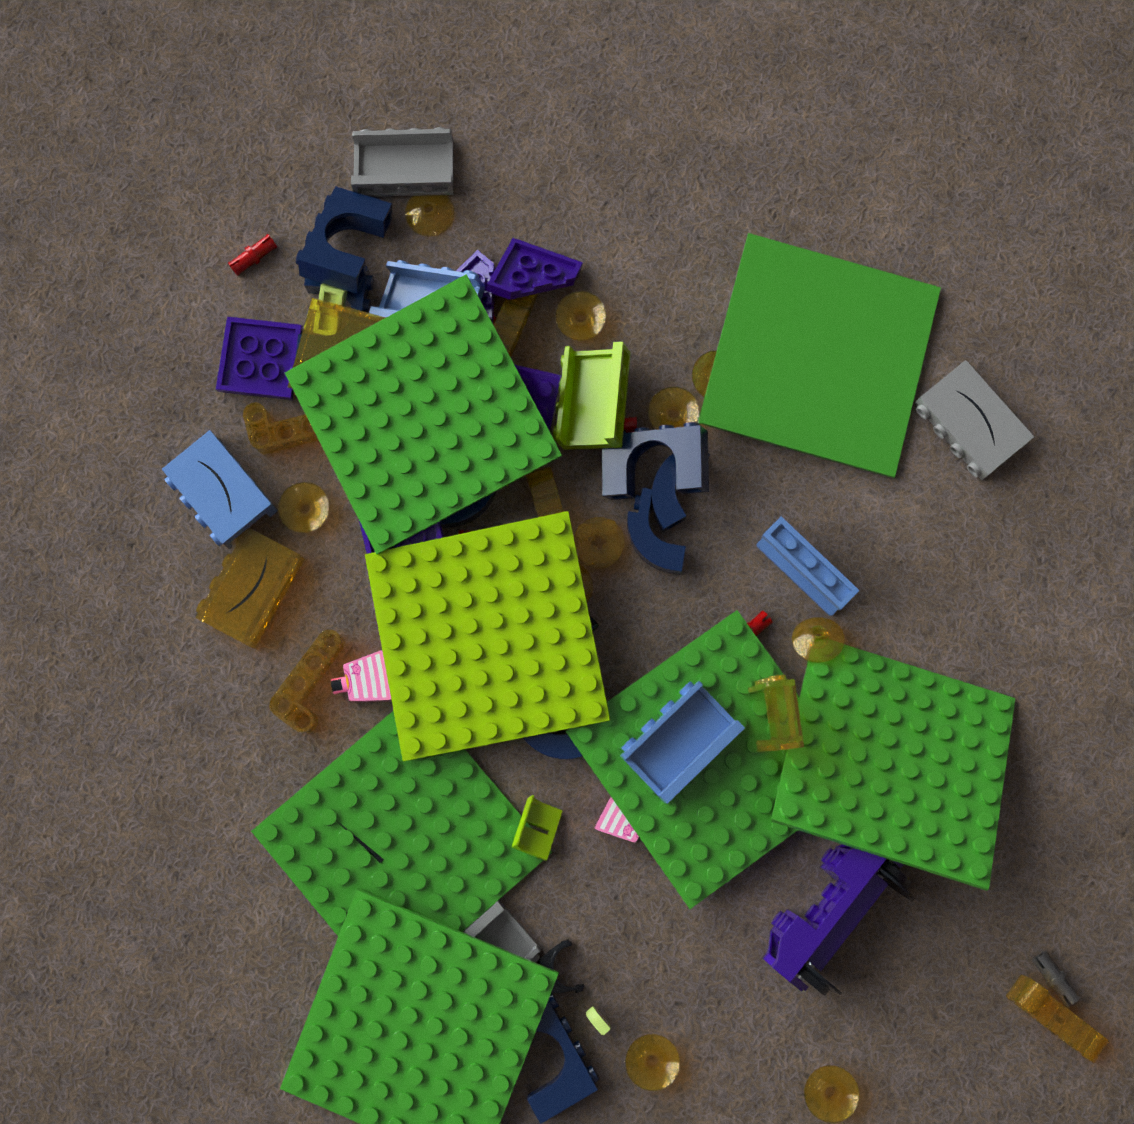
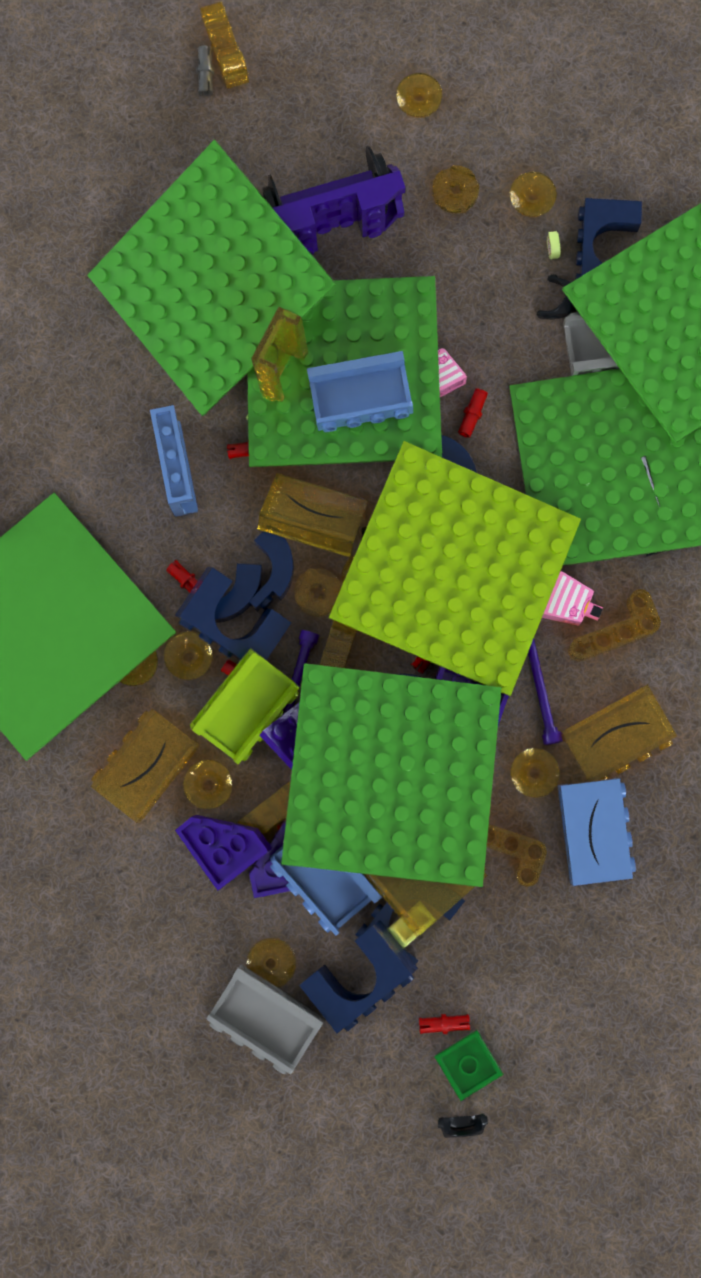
camera: 145 degrees left, 0 degrees up
dark purple plate [216,317,303,400] -> none
lime piece [512,795,562,861] -> none
clear yellow dish [792,617,845,662] -> none
none -> clear yellow panel [90,709,200,824]
none -> red axle [166,560,198,593]
none -> clear yellow panel [257,473,369,557]
none -> dark purple piece [282,630,320,714]
none -> clear yellow plate [432,165,479,214]
none -> green plate [434,1030,504,1101]
none -> black helmet [438,1114,488,1138]
none -> red pin [458,388,488,438]
none -> dark purple piece [528,639,563,746]

